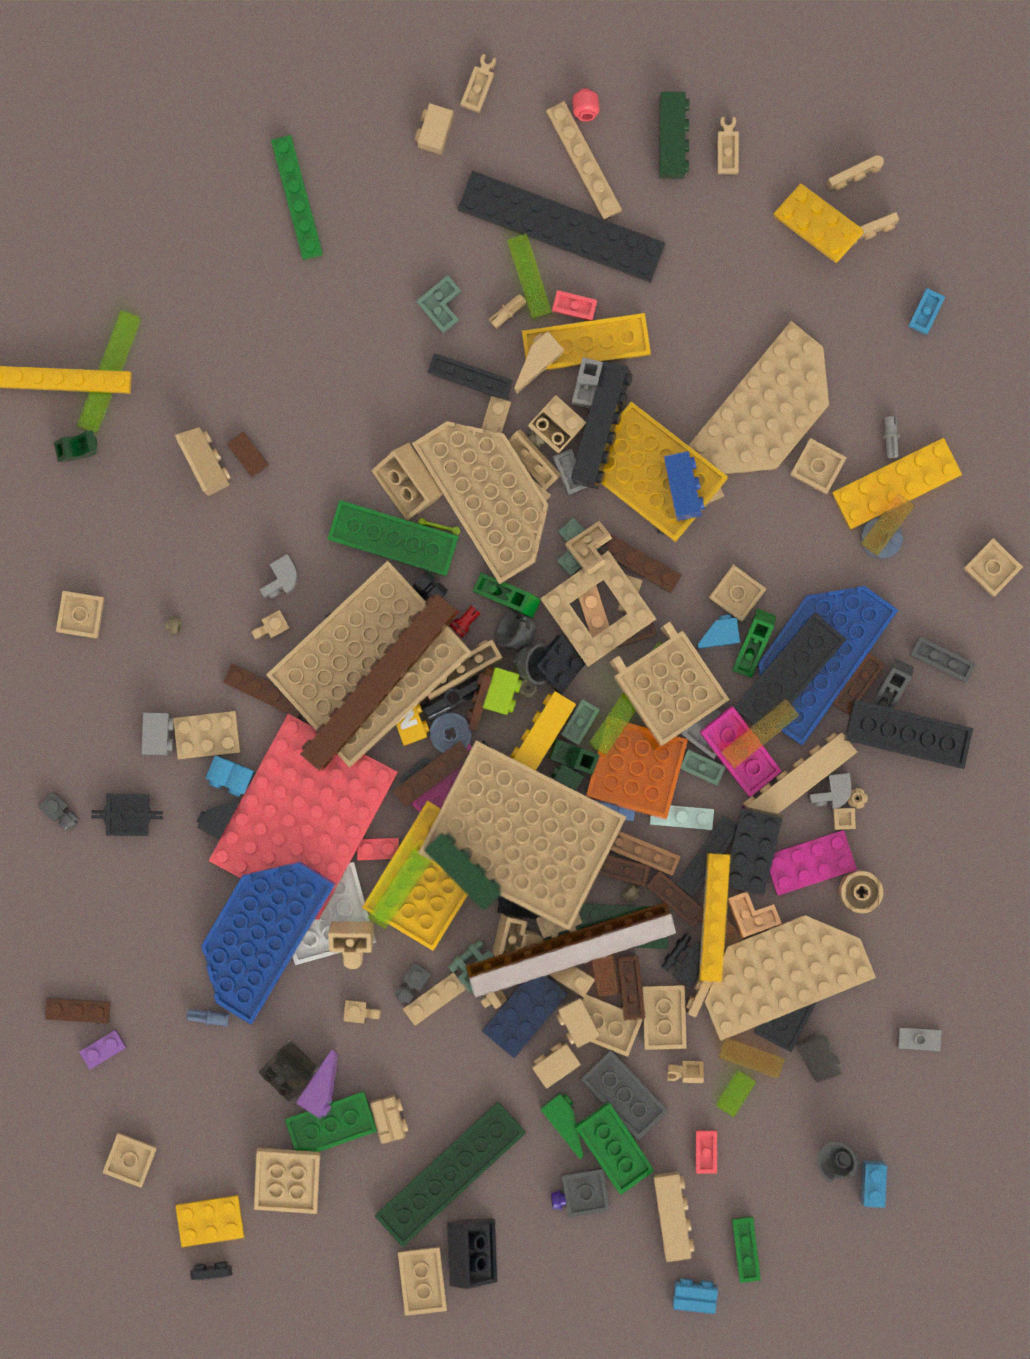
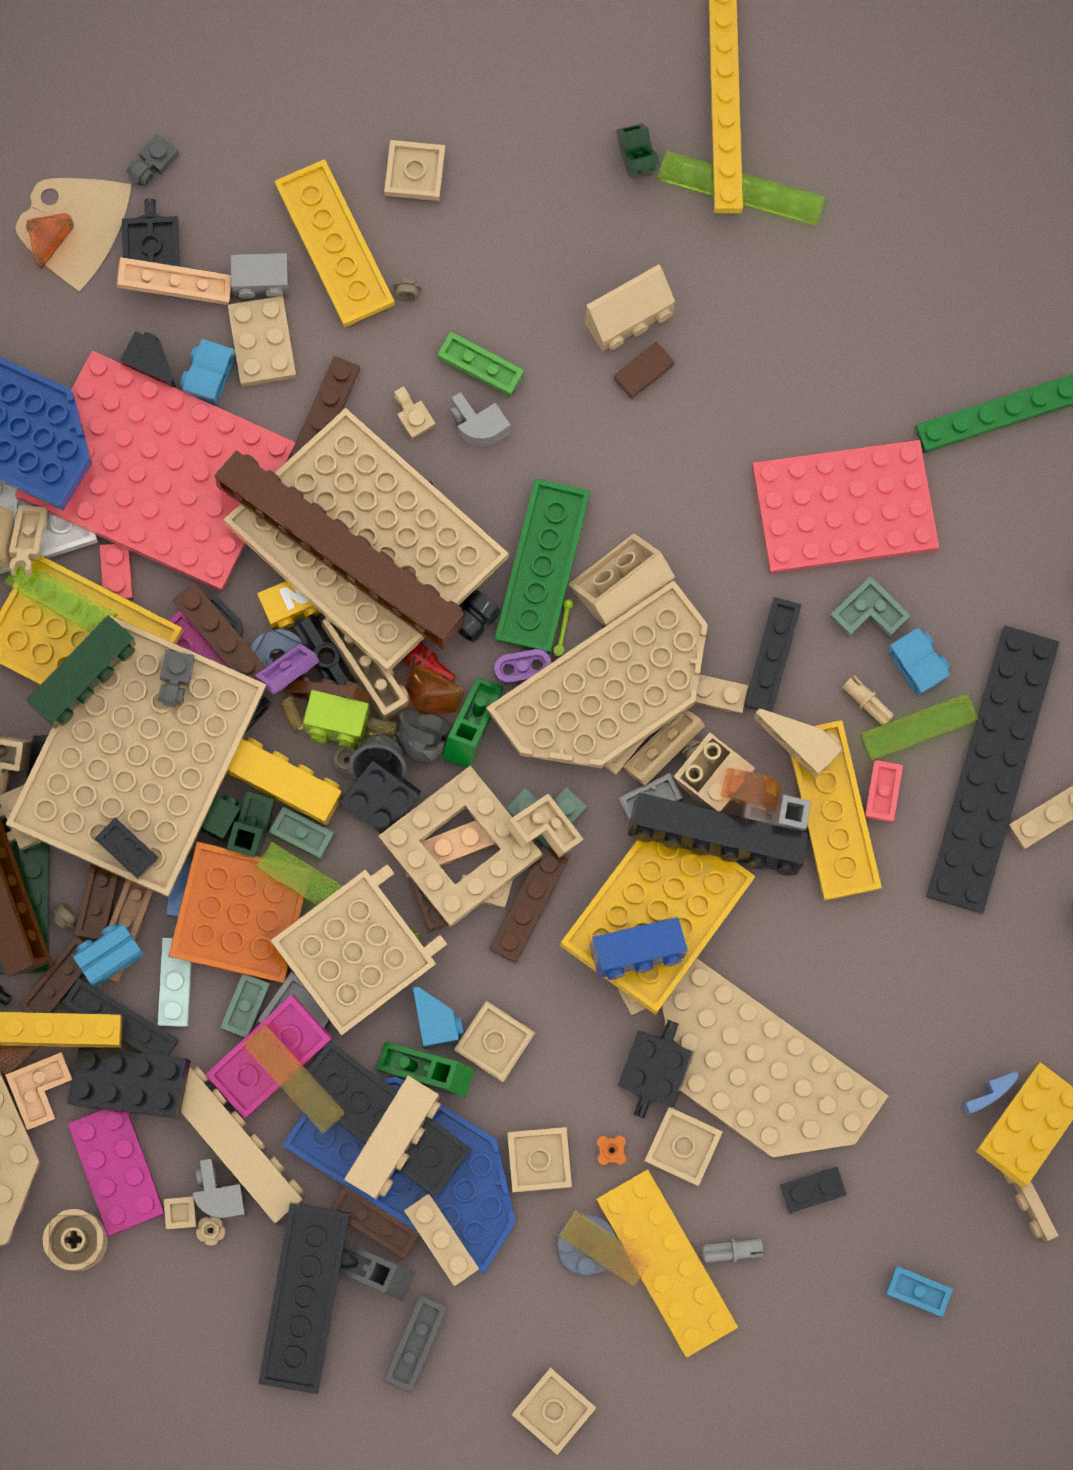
camera: 85 degrees right, 10 degrees down
none -> tan plate [9,505,49,577]
none -> tan piece [15,178,132,292]
none -> clear orange slope [27,213,74,269]
none -> dark azure brick [73,923,144,988]
none -> black plate [94,817,159,880]
none -> light nougat plate [116,257,231,305]
none -> dark grey plate [158,650,195,708]
none -> medium lavender plate [255,644,319,694]
none -> yellow plate [274,159,395,328]
none -> clear yellow tile [281,696,304,732]
none -> tan brick [344,1076,441,1200]
none -> clear yellow tile [367,717,398,739]
none -> tan plate [404,1194,479,1287]
none -> clear orange slope [406,663,466,716]
none -> bright green plate [437,332,524,397]
none -> medium lavender plate [494,649,551,685]
none -> tan plate [507,1127,572,1193]
none -> orange plate [597,1135,627,1166]
none -> black plate [618,1019,695,1118]
none -> clear orange slope [720,768,782,813]
none -> coral plate [752,440,939,574]
none -> black plate [780,1167,847,1214]
none -> dark azure brick [887,628,950,697]
none -> medium blue slope [962,1071,1019,1116]

